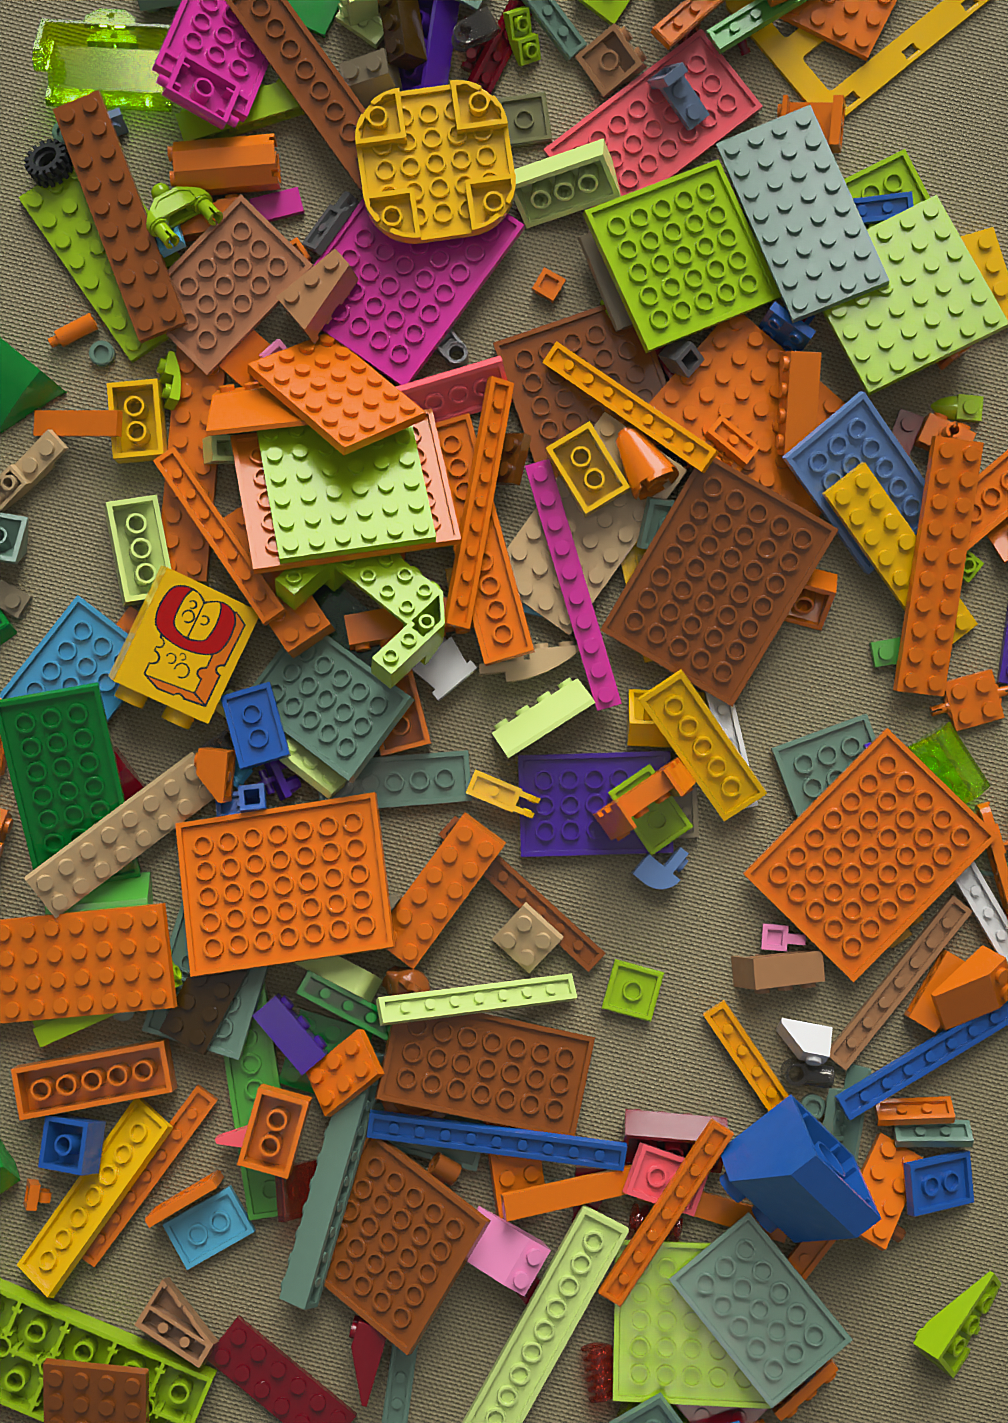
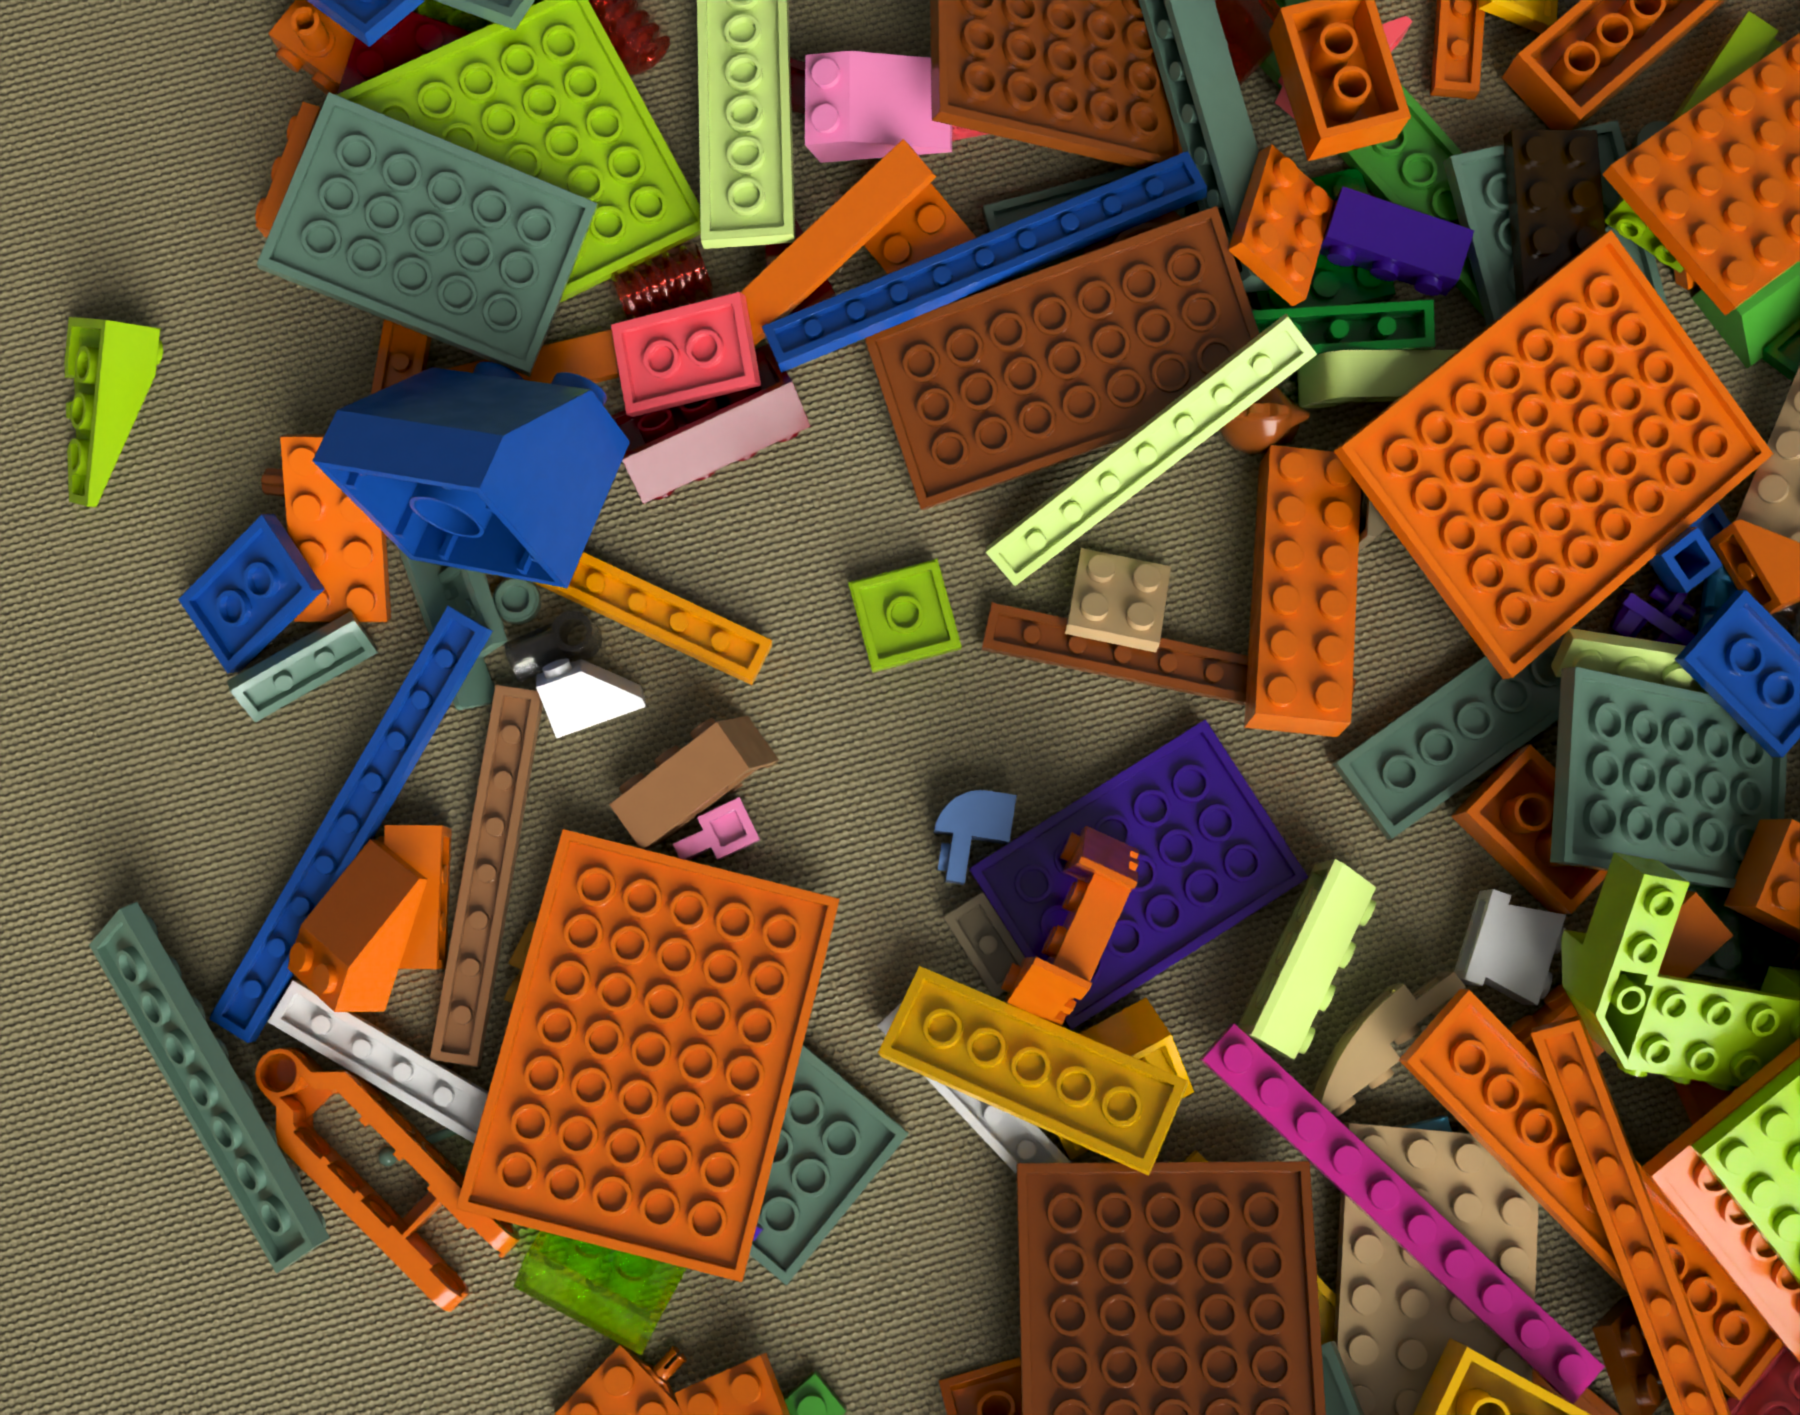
camera: 150 degrees right, 5 degrees down
dark orange axle [427,1152,462,1185] -> none
yellow hinge [466,769,541,819] -> none
orange tile [598,1118,734,1307] -> none
lime tile [607,764,693,856] -> none
orange plate [873,1096,956,1126] -> none

